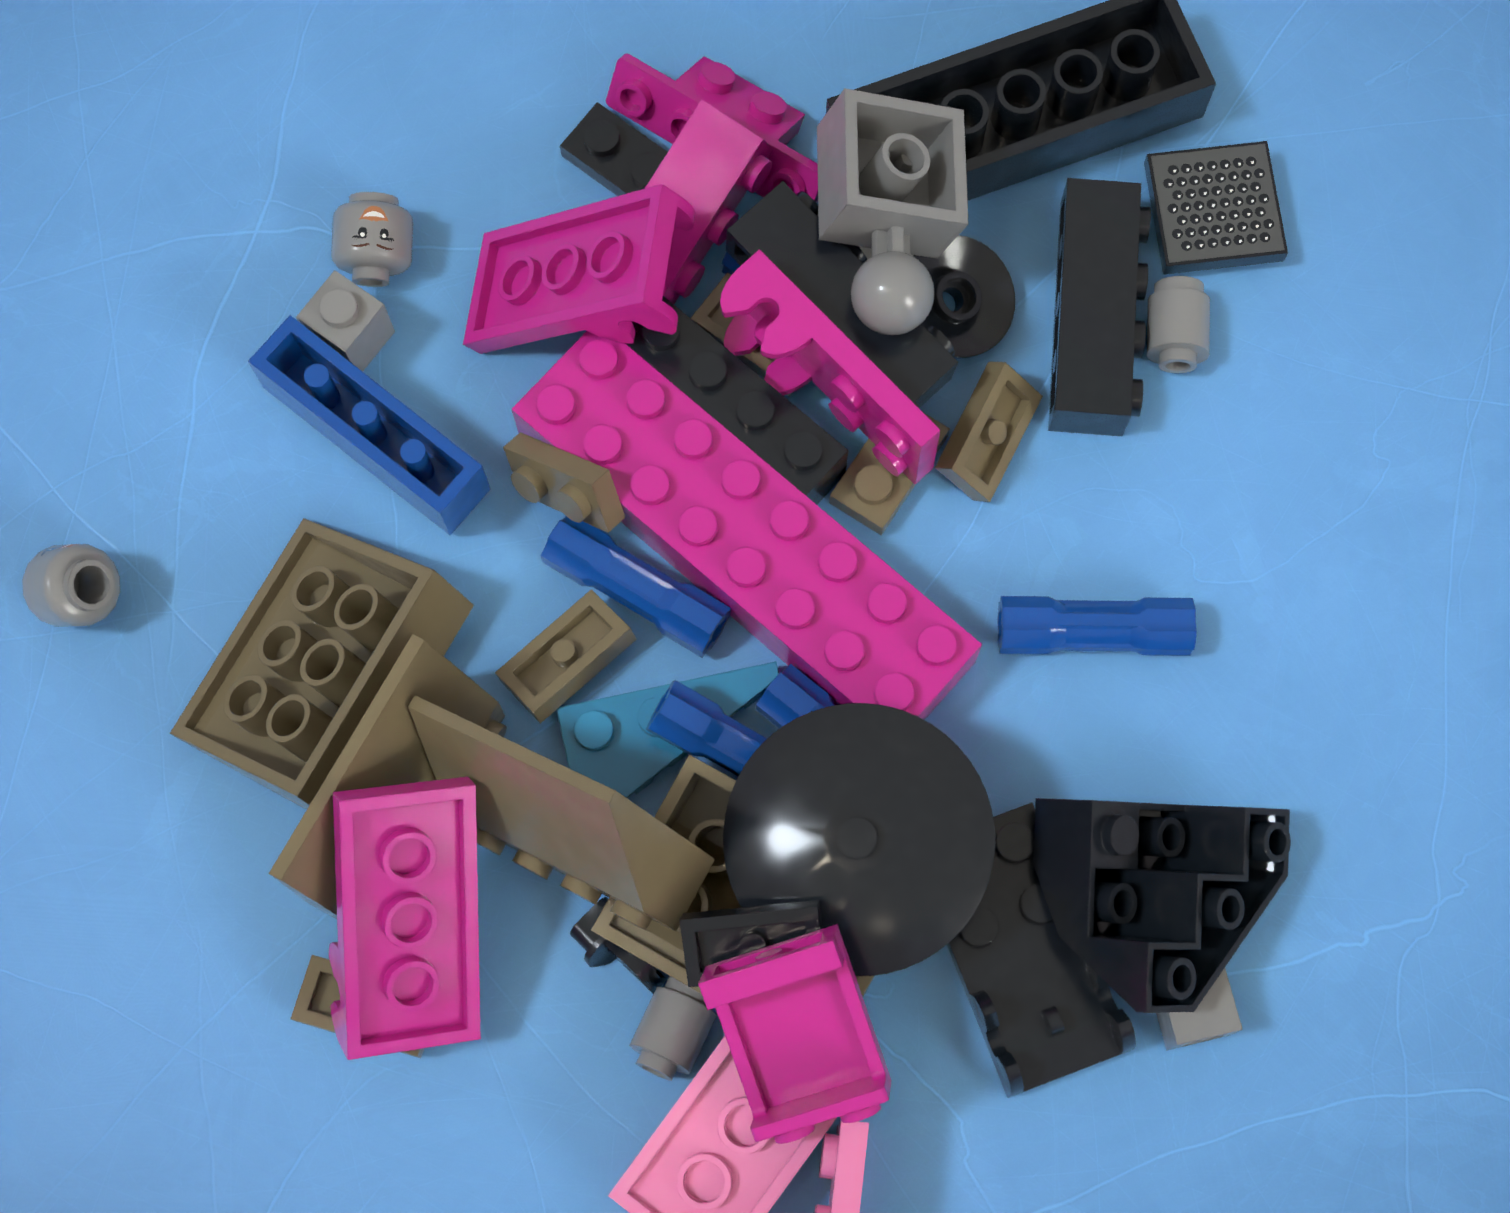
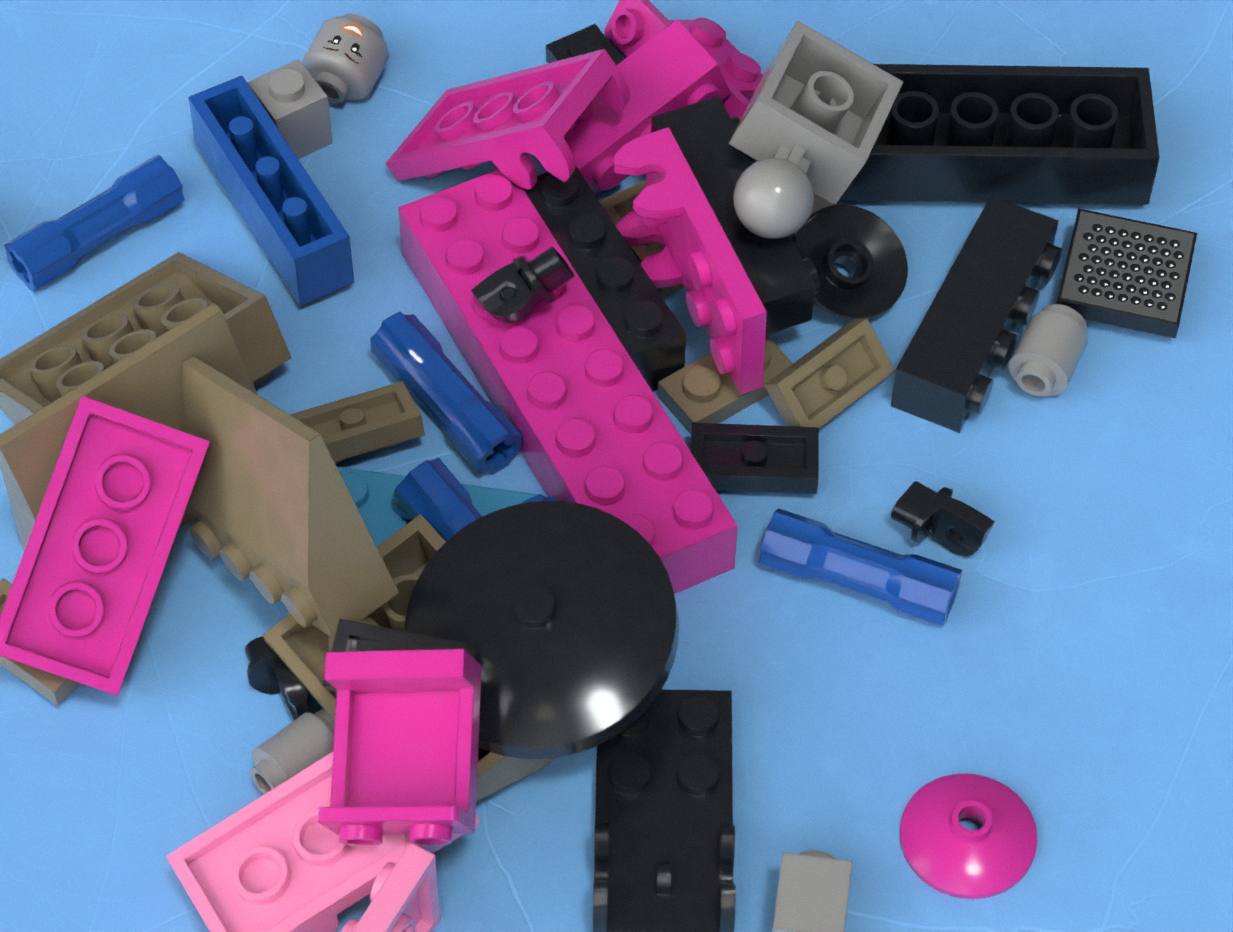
camera: 20 degrees right, 20 degrees down
dark tan plate [503,432,625,533] -> none
black brick [1033,798,1291,1013] -> none
none -> blue axle [4,155,185,290]
none -> black piece [471,246,574,323]
none -> black plate [691,423,819,494]
none -> black piece [891,481,995,556]
none -> dark pink dish [900,774,1037,899]

